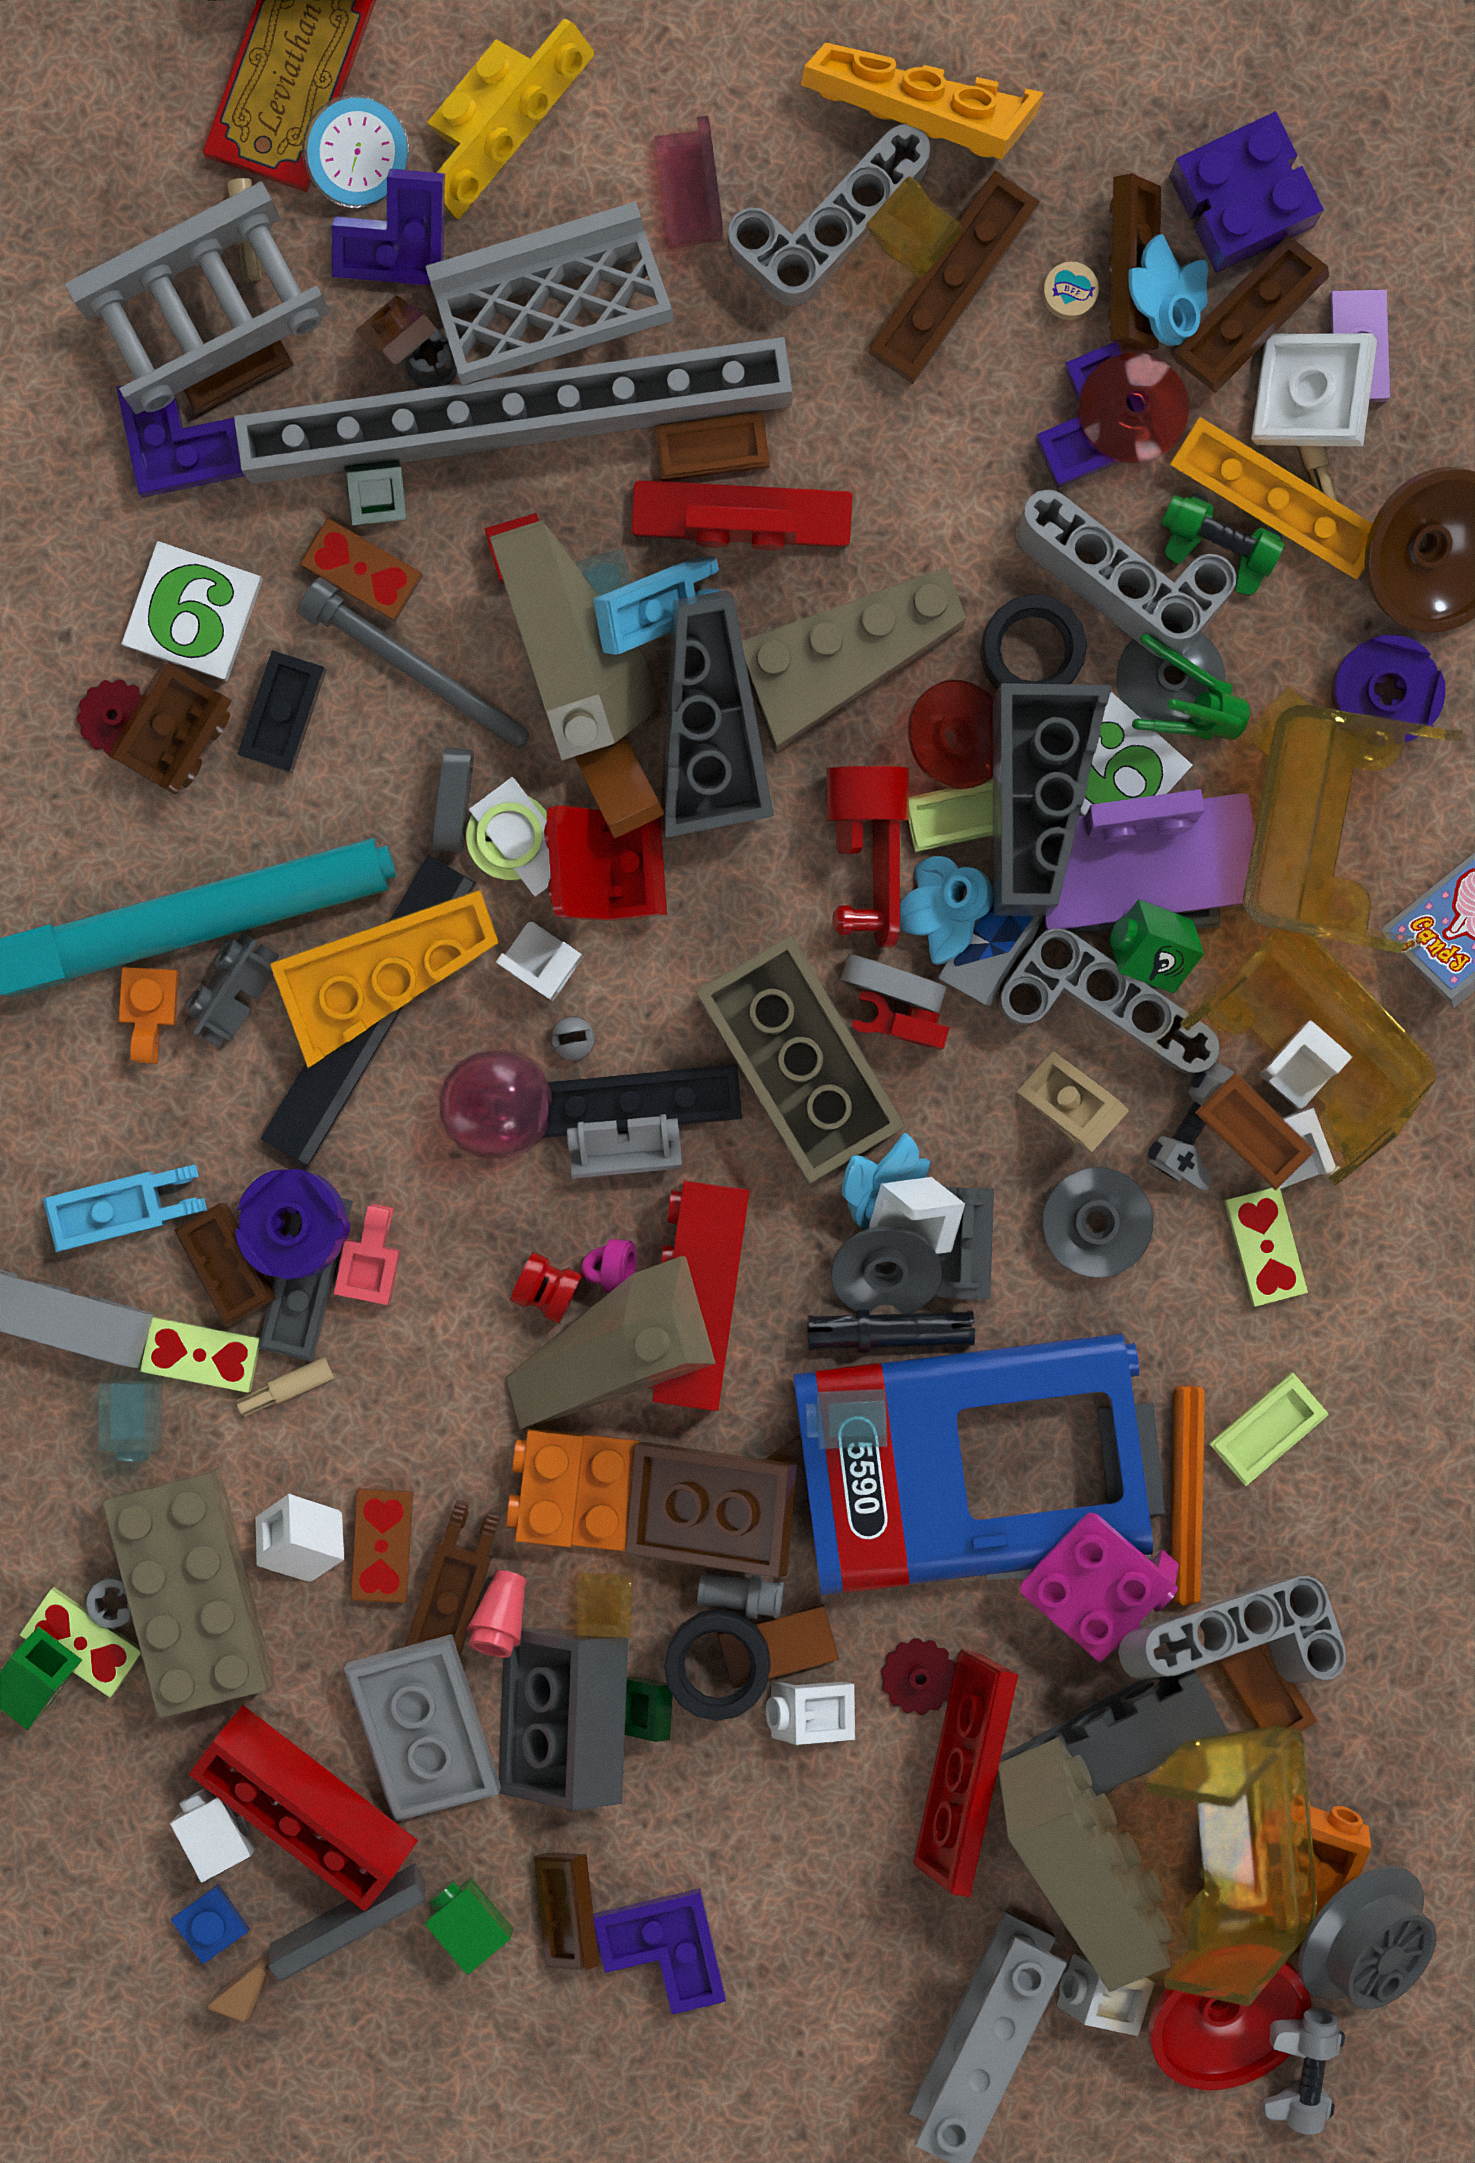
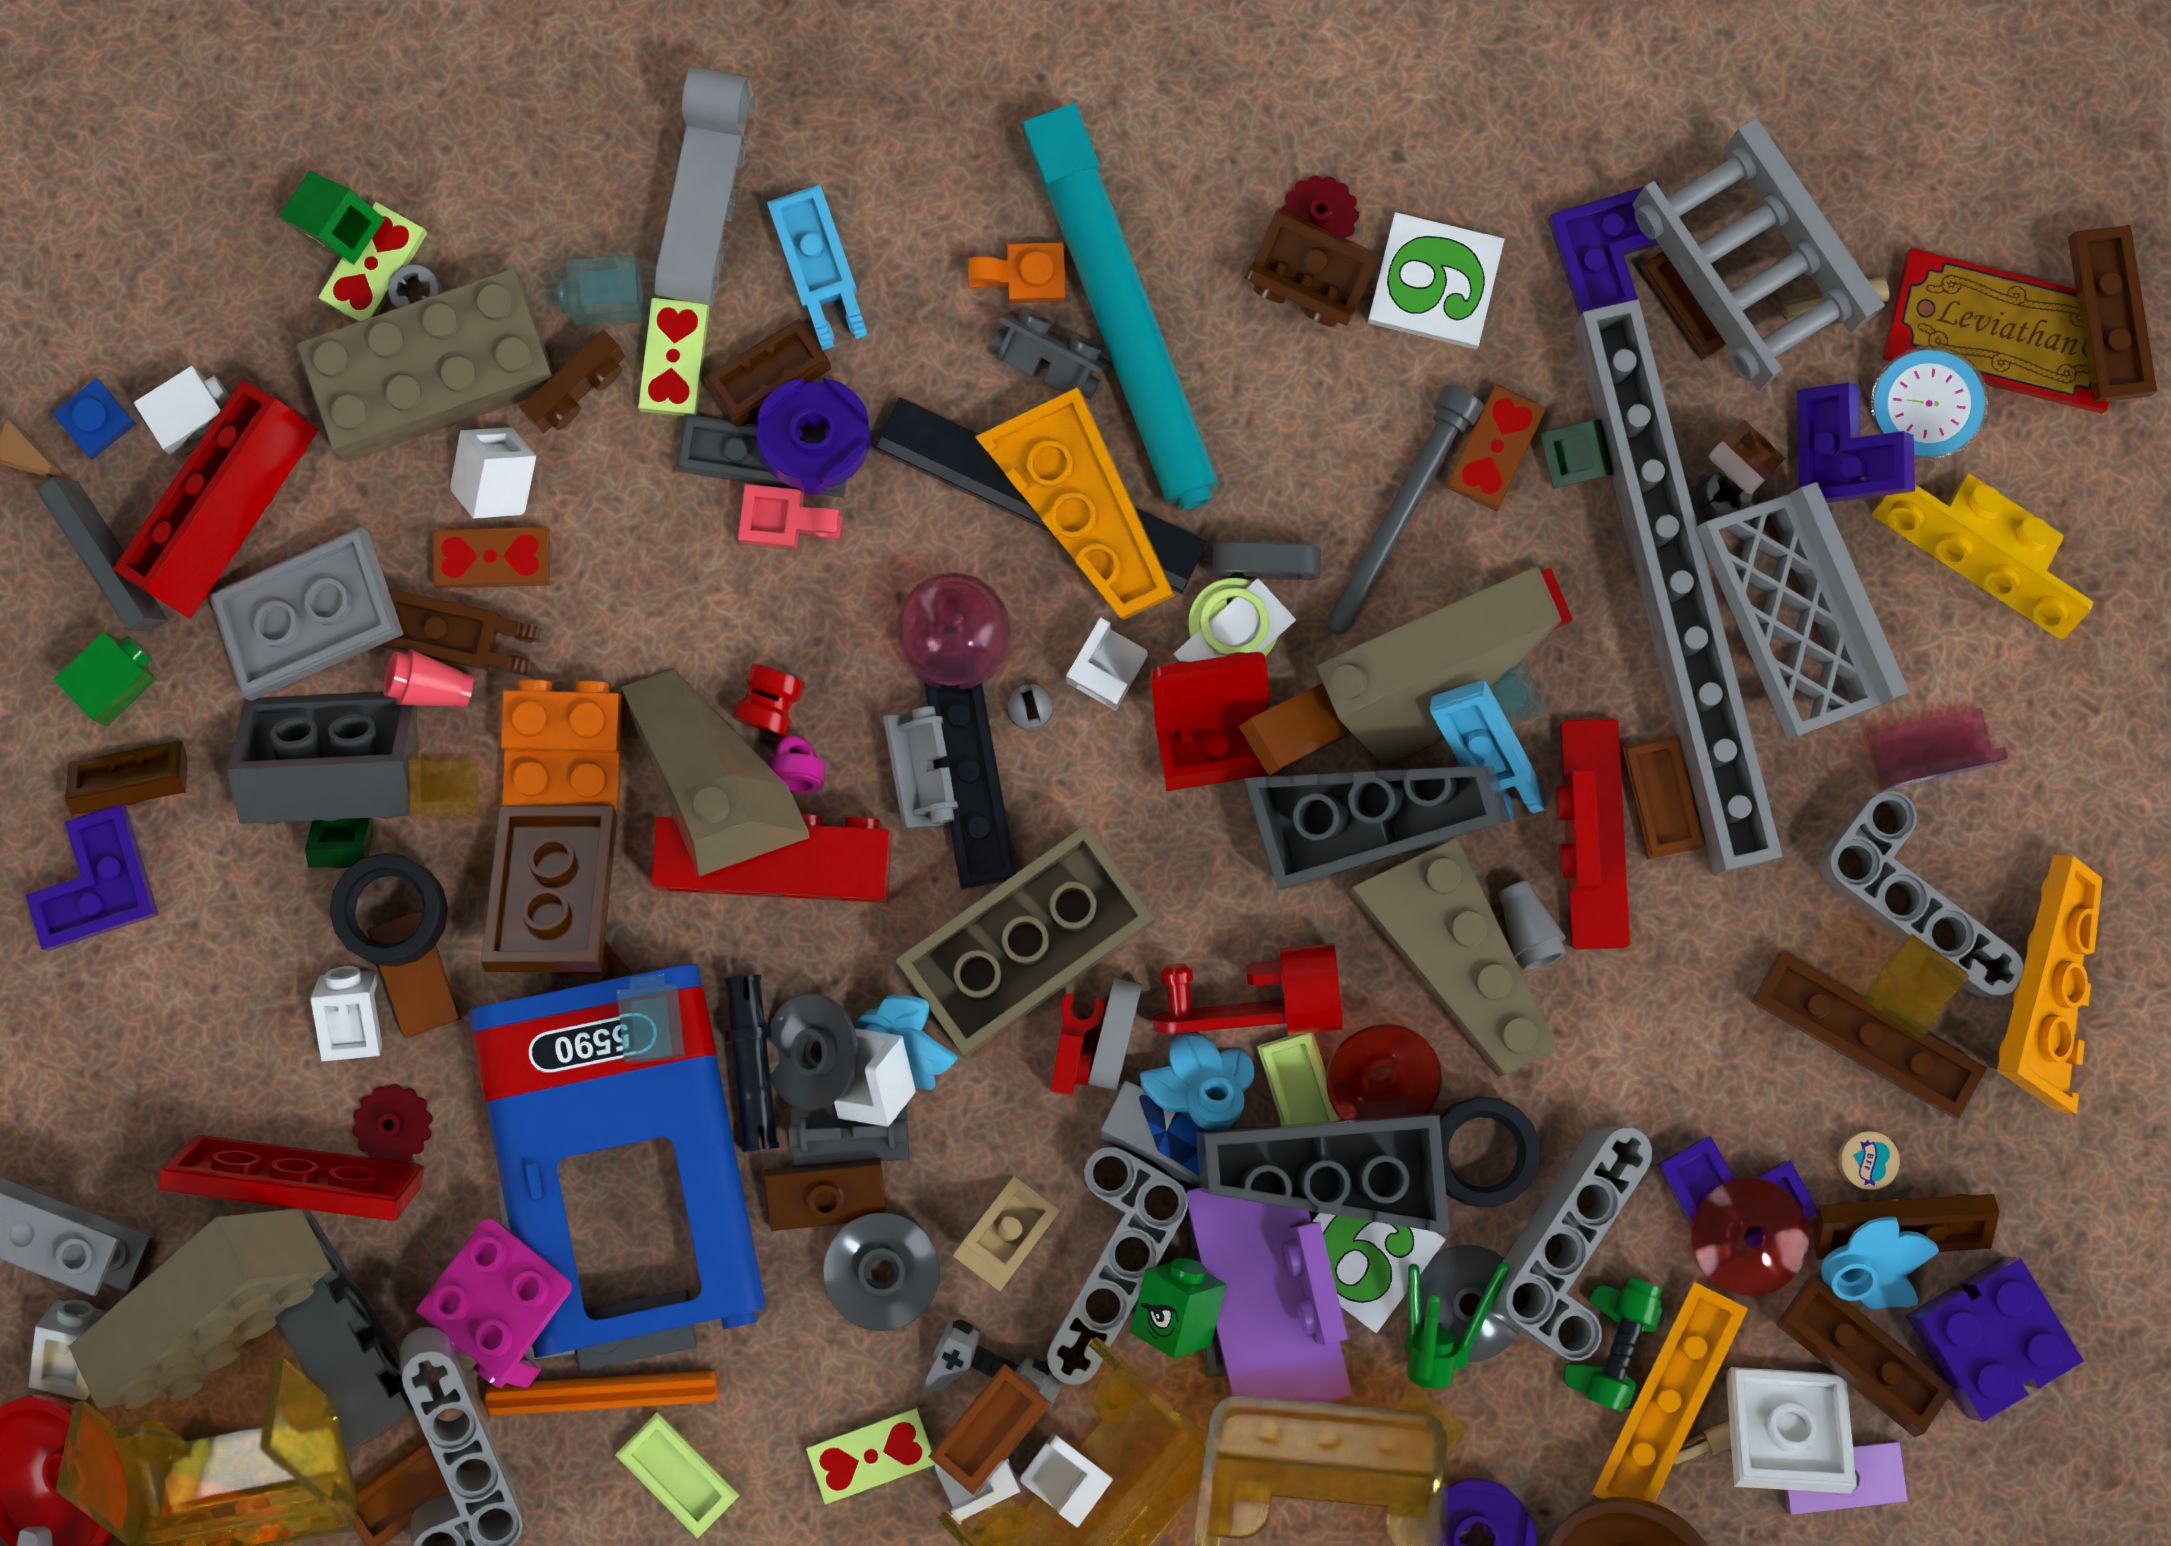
camera: 85 degrees right, 5 degrees down
tan pin [236,1356,336,1417] -> none
black plate [237,650,327,774] -> none
light grey pin [697,1571,784,1620] -> none
none -> reddish brown plate [520,329,625,434]
none -> reddish brown plate [764,1158,887,1231]
none -> light grey cone [1497,881,1566,971]

